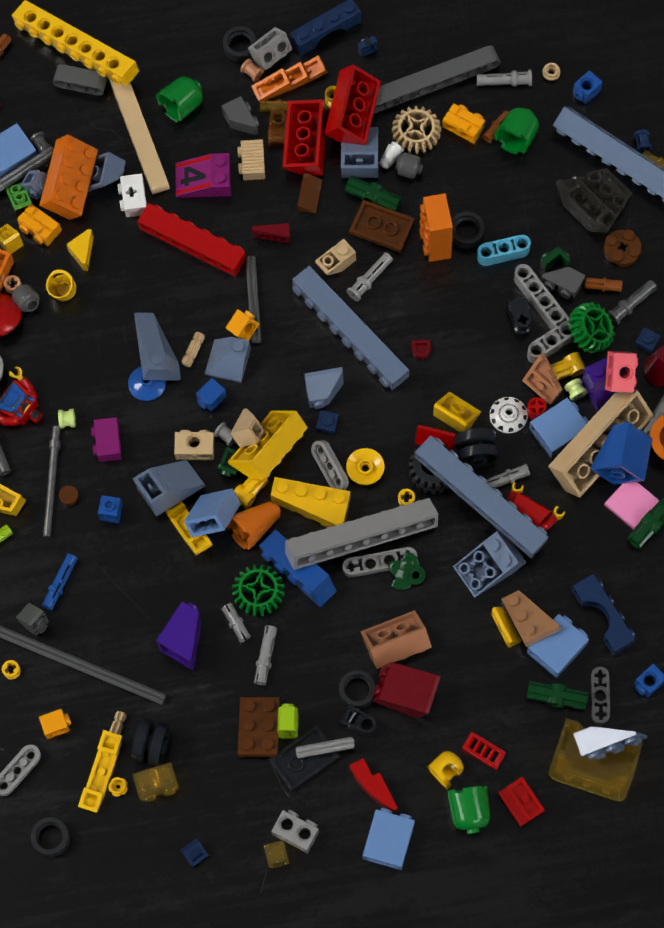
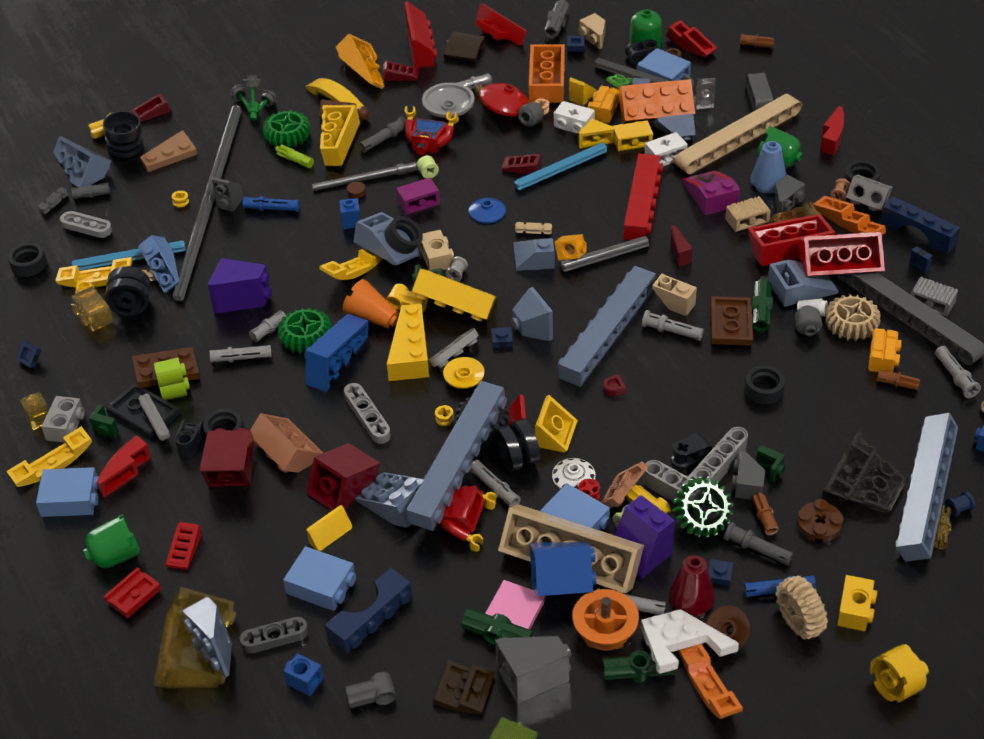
camera: 70 degrees right, 25 degrees down
yellow brick [12,0,139,87] -> none
light orange brick [39,709,71,739] -> none
yellow helmet [46,270,77,301] -> none
sand blue wedge [134,313,181,380] -> none
medium blue brick [184,488,241,537] -> none
blue brick [196,378,227,411] -> none
tan slope [230,408,265,448] -> none
light grey brick [285,498,439,570] -> none
reddish brown slope [298,173,322,214] -> none
dark green plate [388,552,426,590] -> none
orange brick [419,193,453,262] -> none
yellow helmet [428,751,464,790] -> none
medium azure beam [477,235,531,266] -> none
green cylinder [494,107,539,154] -> none
medium nougat wing [502,590,562,647] -> none
dark green piece [526,681,588,710] -> none
coral brick [605,351,638,392] -> none
none -> yellow slope [6,427,92,487]
none -> dark azure axle [72,241,186,271]
none -> dark green bracket [89,405,119,438]
none -> medium blue slope [138,235,180,293]
none -> dark red slope [306,443,380,511]
none -> black tyre [384,216,423,254]
none -> dark red slope [502,154,541,175]
none -> dark azure axle [514,143,607,190]
none -> white brick [554,101,595,134]
none -> yellow brick [613,121,653,152]
none -> clear slope [694,78,716,109]
none -> medium blue cone [750,141,786,194]
none -> red slope [820,106,844,156]
none -> light grey brick [911,277,958,317]

